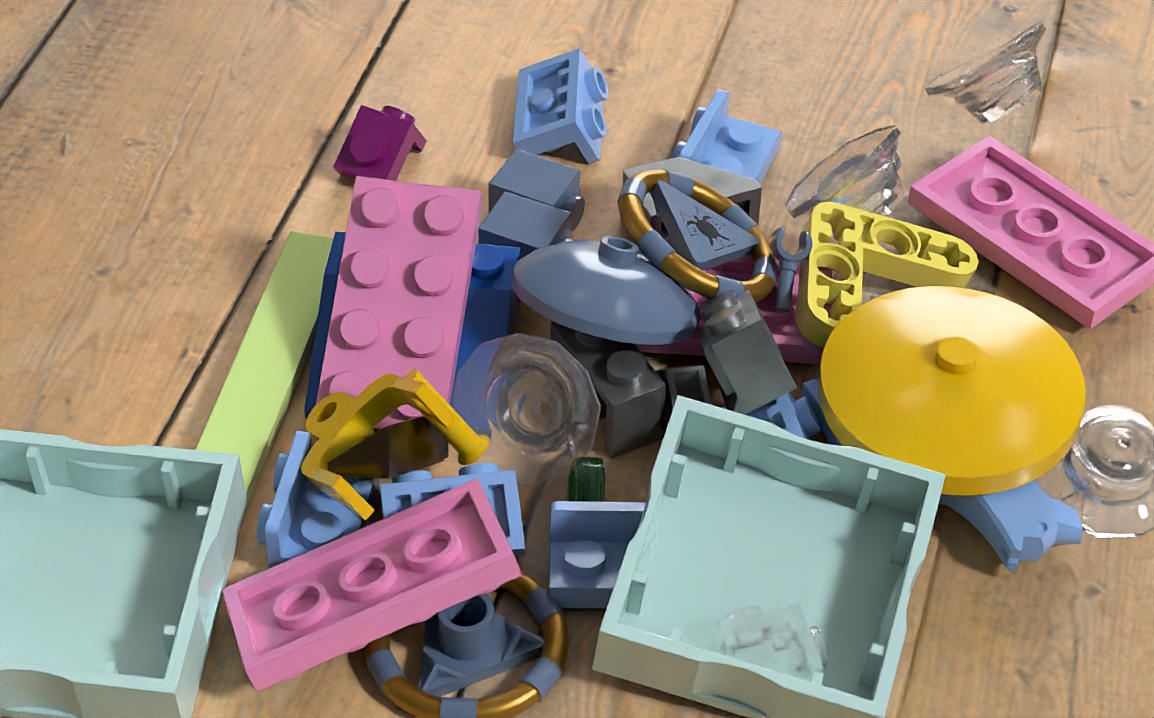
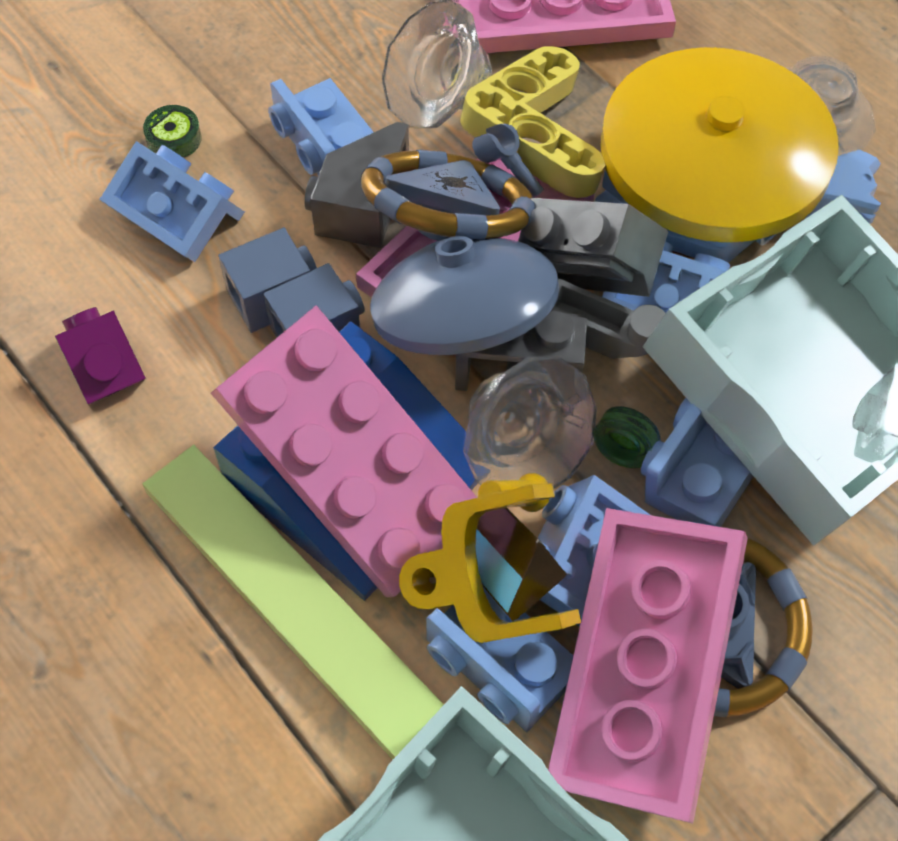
camera: 55 degrees left, 15 degrees up
none -> tile [143,105,202,158]

